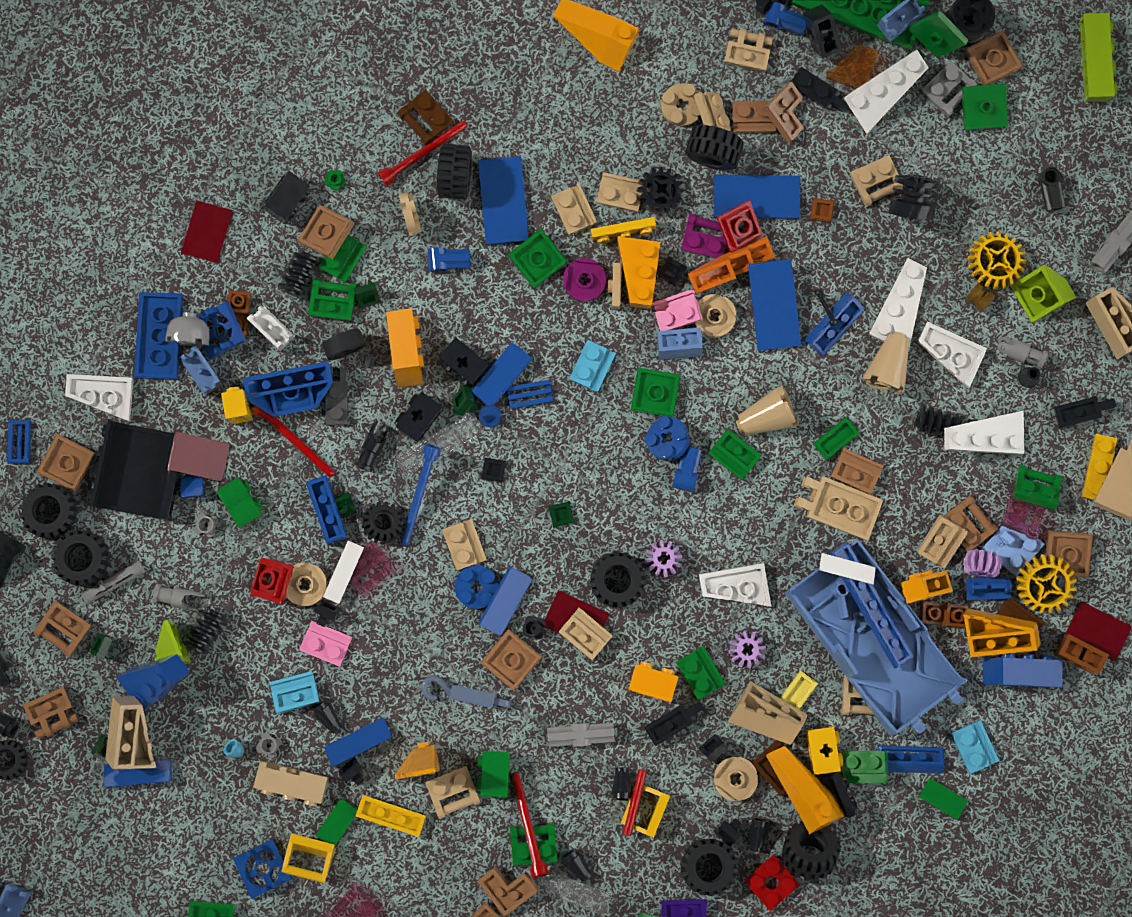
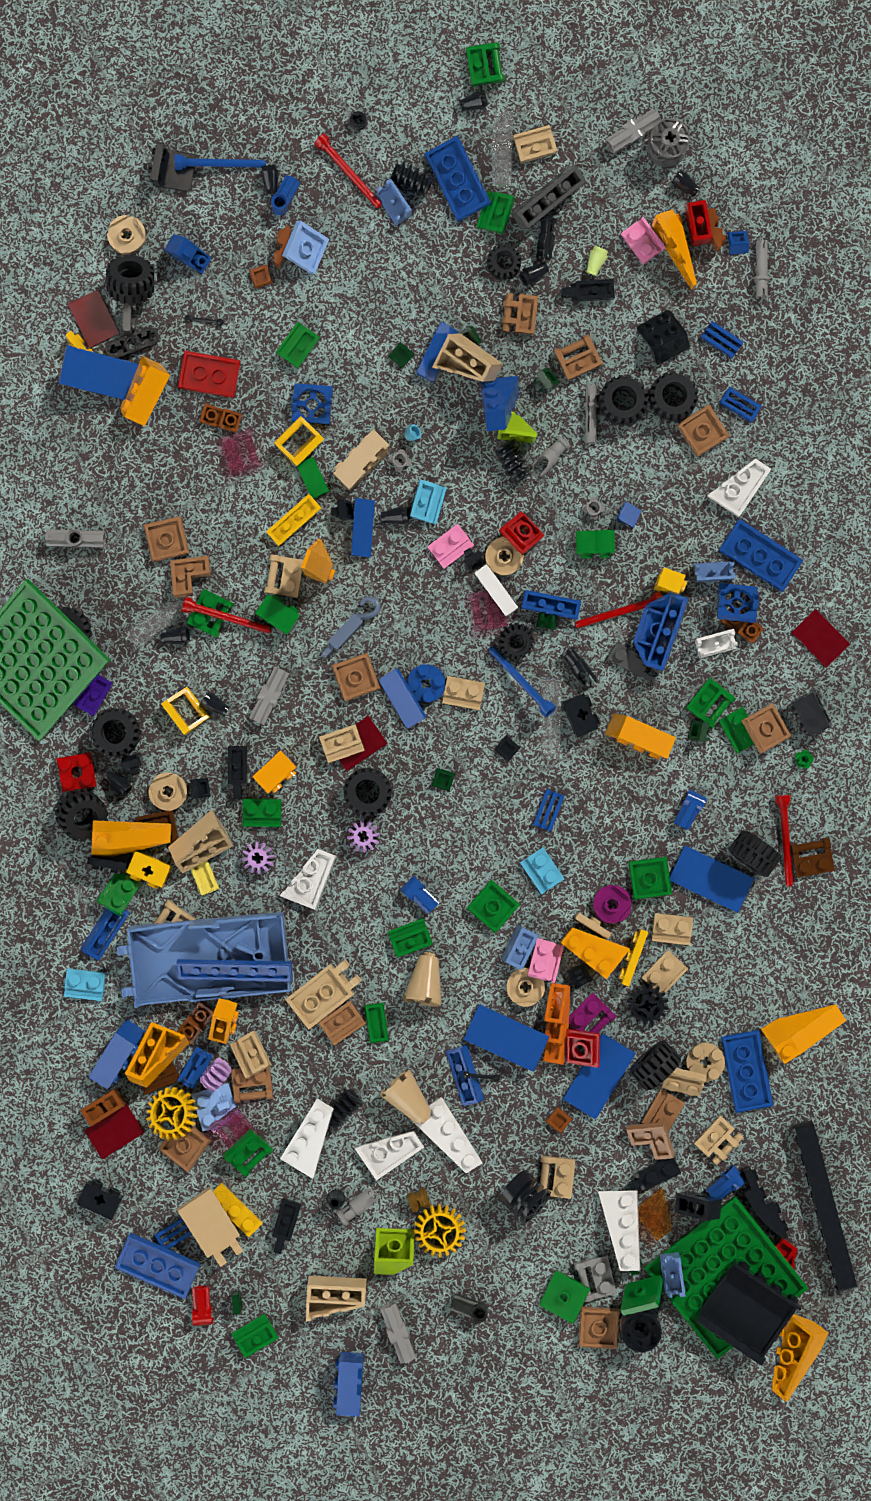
camera: 120 degrees right, 5 degrees up
black panel [88,419,181,521] -> none
light grey cylinder [165,312,210,346] -> none
dark red piece [167,431,230,482] -> none
black piece [278,250,320,299] -> none
black tyre [322,329,366,361] -> none
tan plate [399,192,422,236] -> none
black brick [439,337,490,387] -> none
dark green tile [452,384,479,416] -> none
blue slope [472,343,532,406] -> none
blue tile [479,406,501,427] -> none
black plate [523,615,546,640] -> none
red bar [623,769,647,836] -> none
blue plate [645,416,690,461] -> none
white sticker [819,553,876,585] -> none
green tile [918,778,968,820] -> none
lime brick [1080,13,1117,102] -> none
none -> dark green tile [388,342,415,369]
none -> blue tile [721,1030,774,1113]

